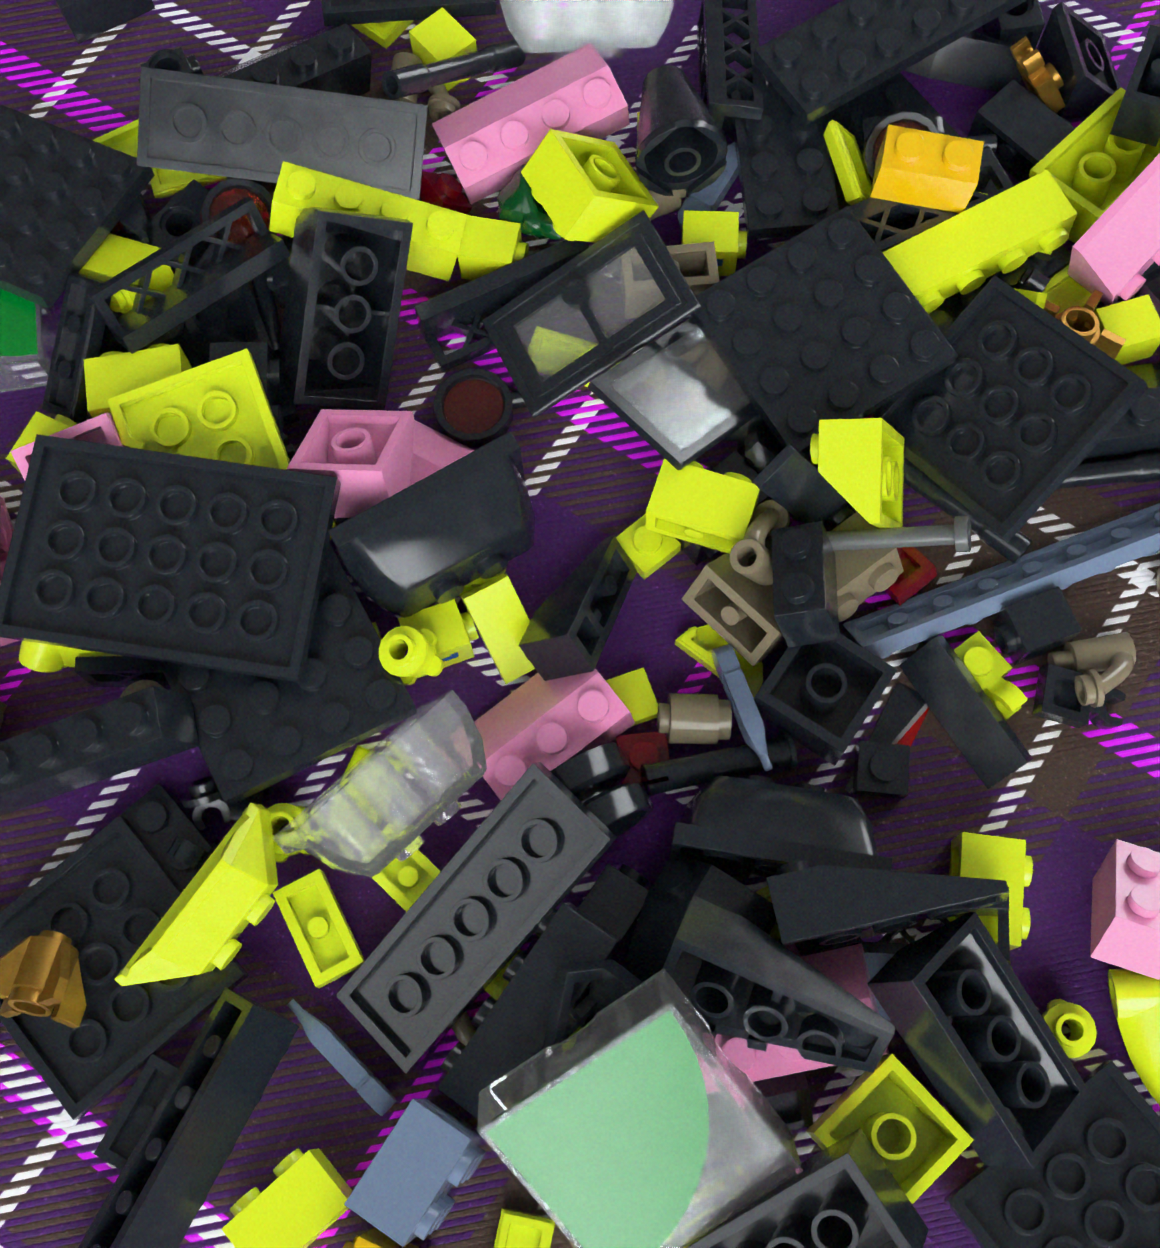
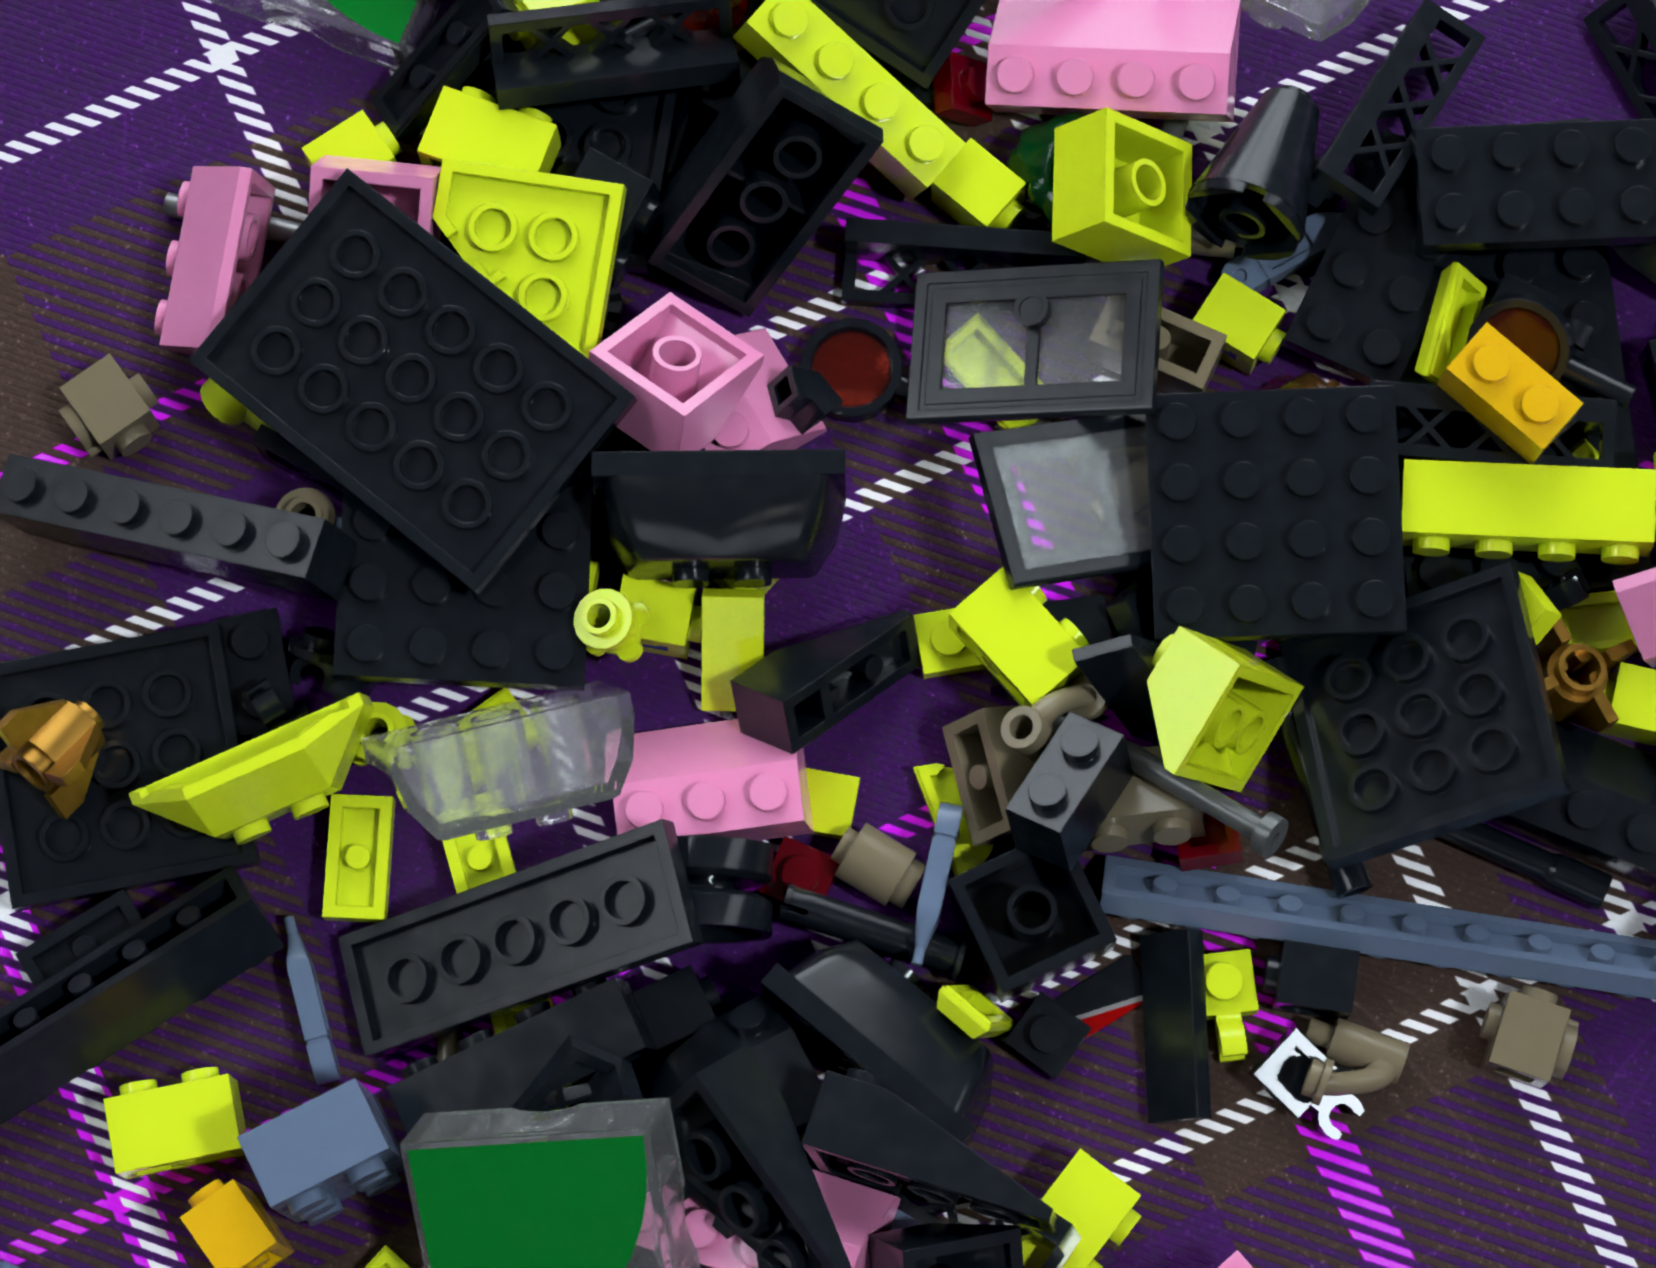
camera: 30 degrees right, 5 degrees up
none -> black piece [767,365,844,435]
none -> neon yellow tile [936,985,1016,1039]

